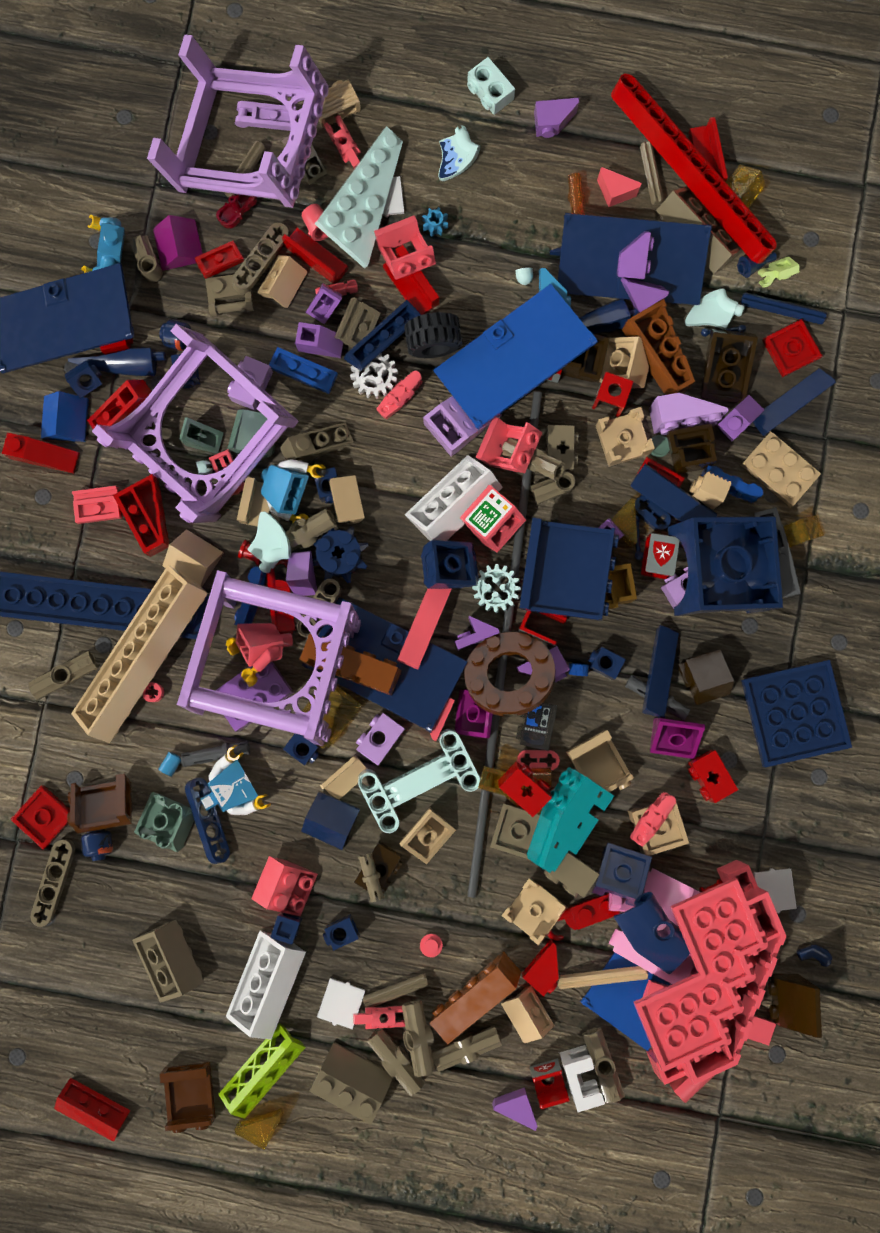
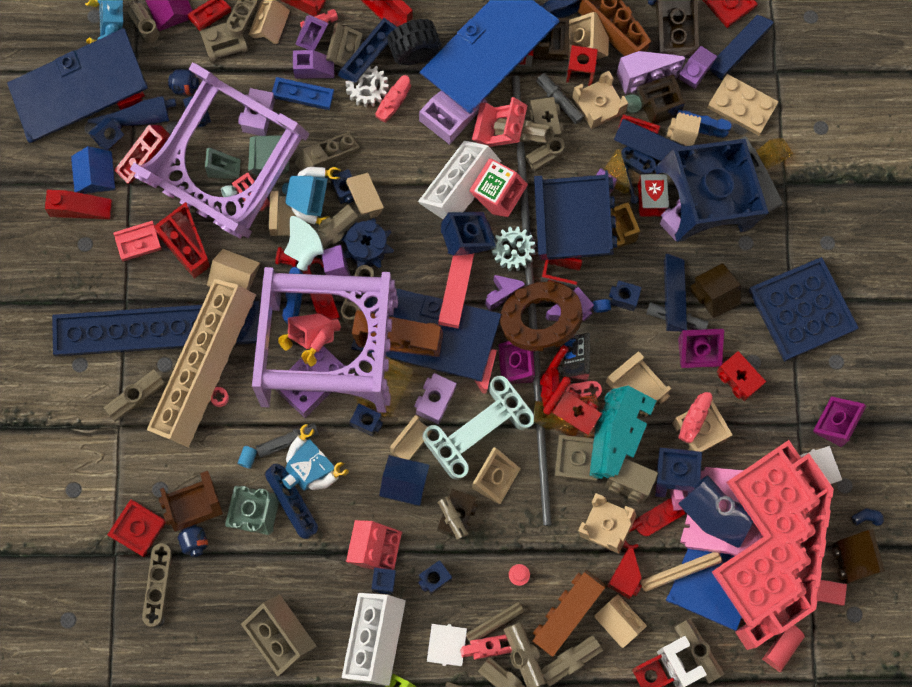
camera: 15 degrees left, 10 degrees down
none -> dark grey pin [536,73,585,124]
none -> red plate [540,345,571,415]
none -> magenta slope [813,396,866,447]

